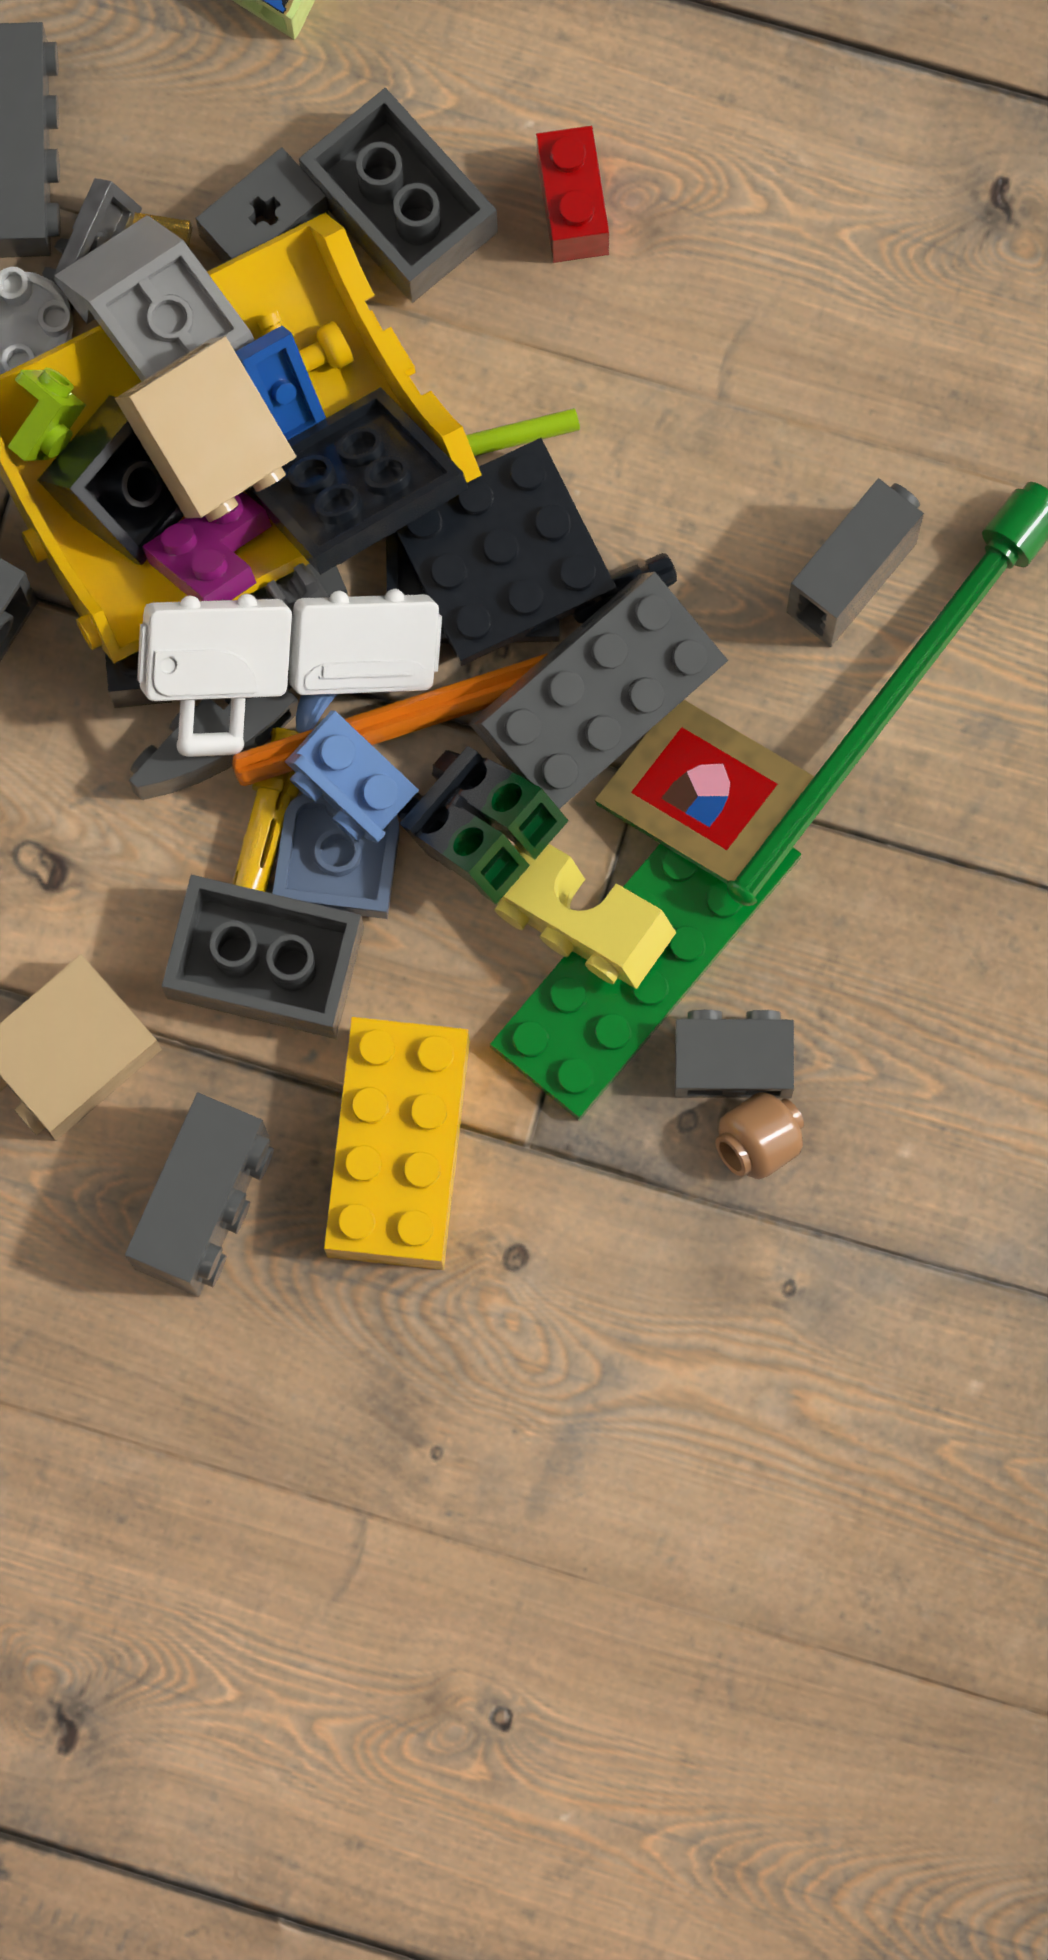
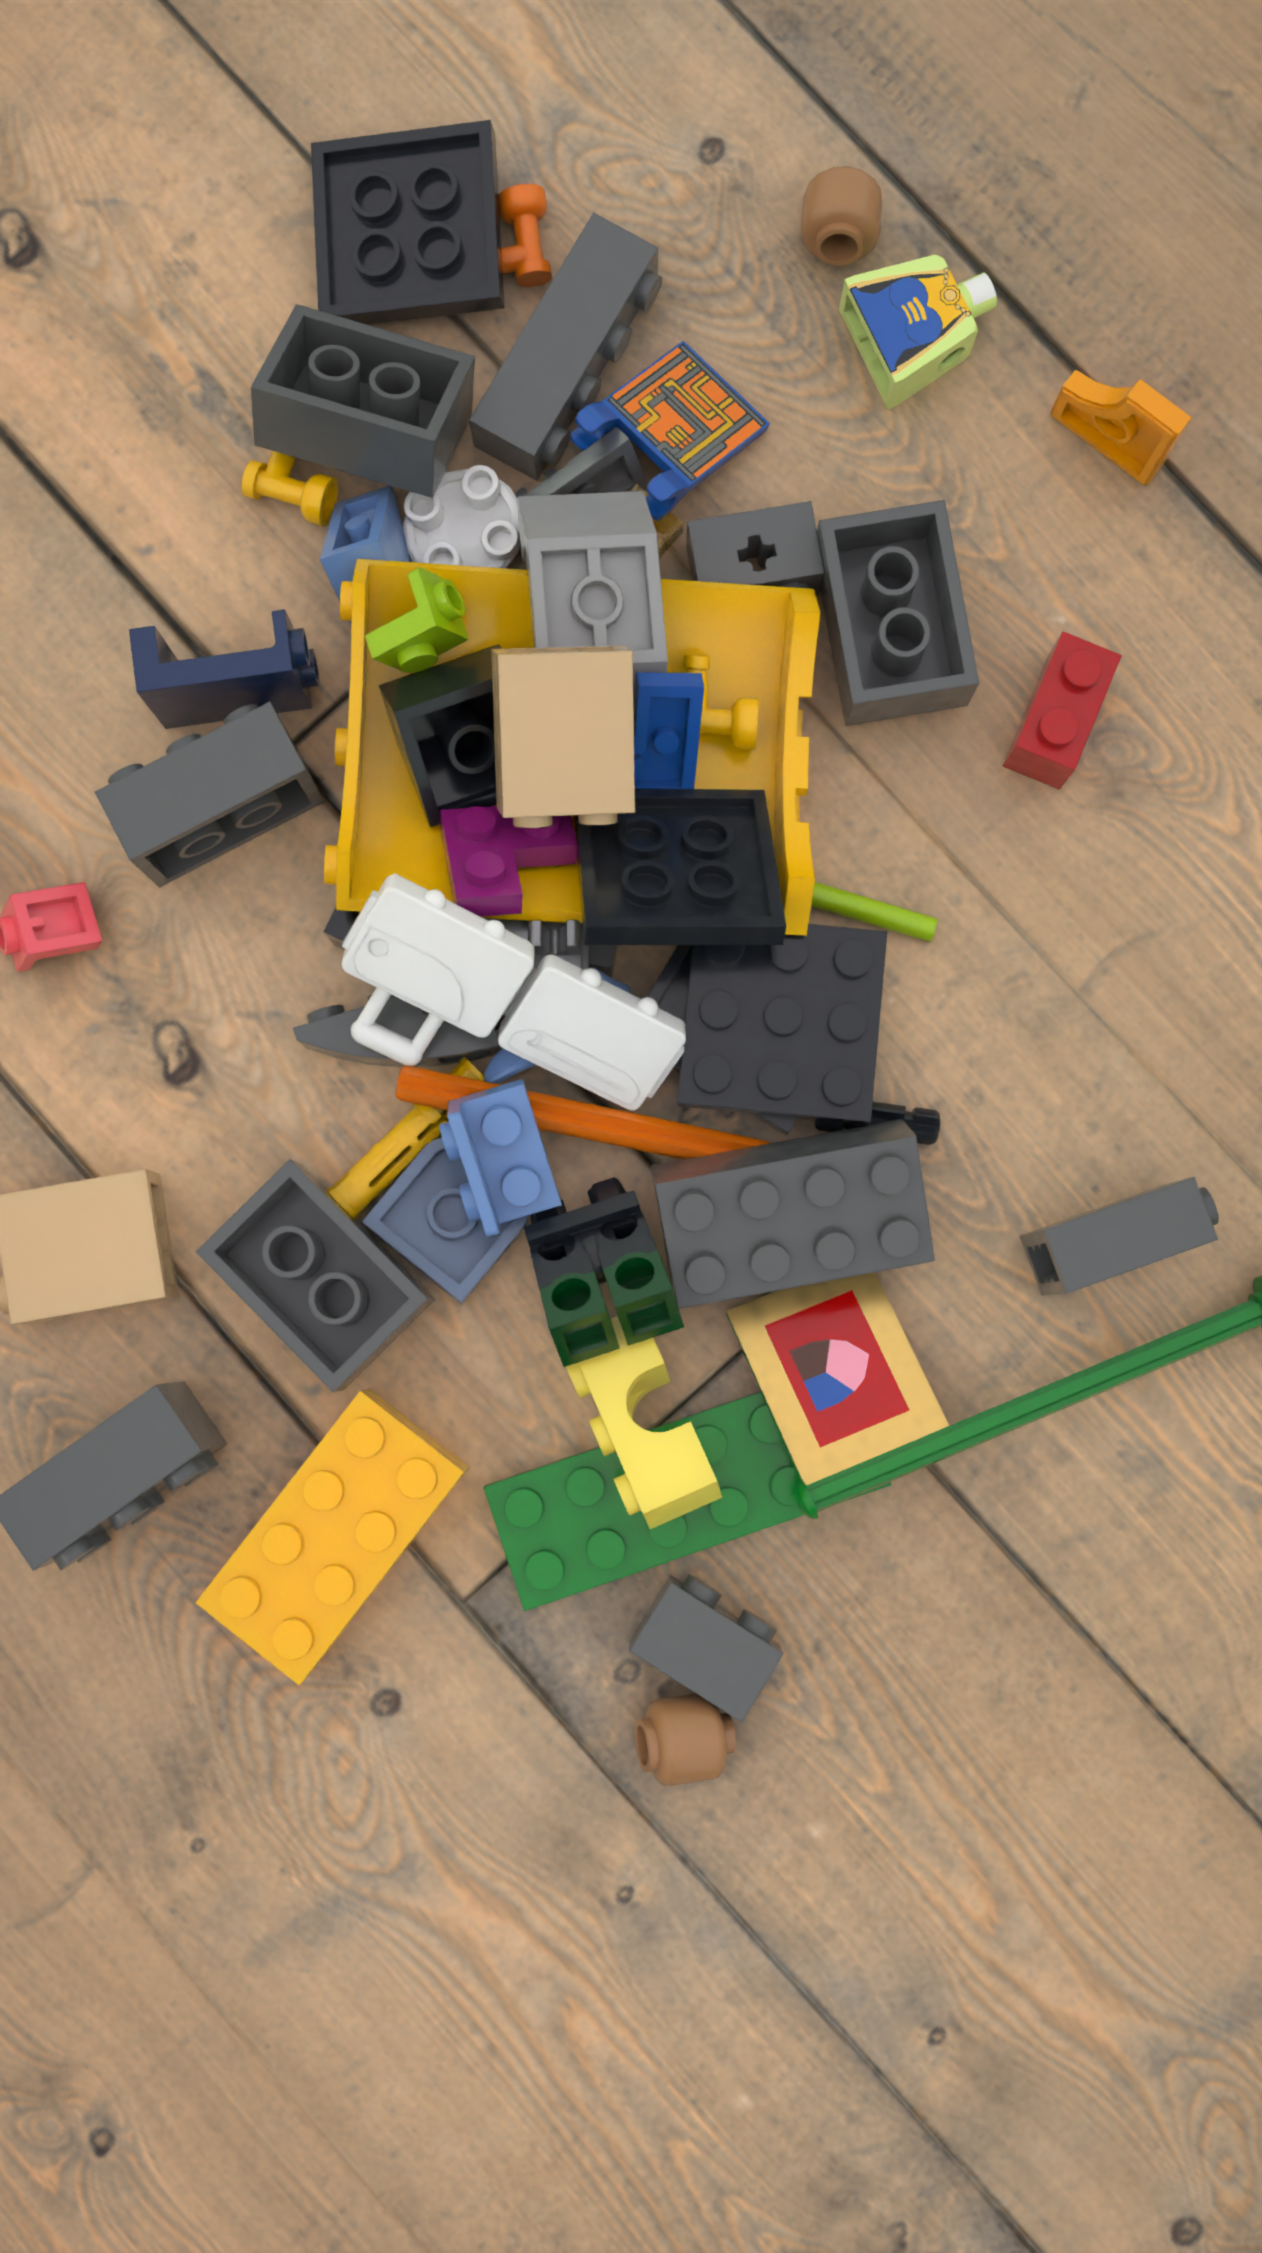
camera: 30 degrees right, 5 degrees up
none -> flag [570,341,770,521]

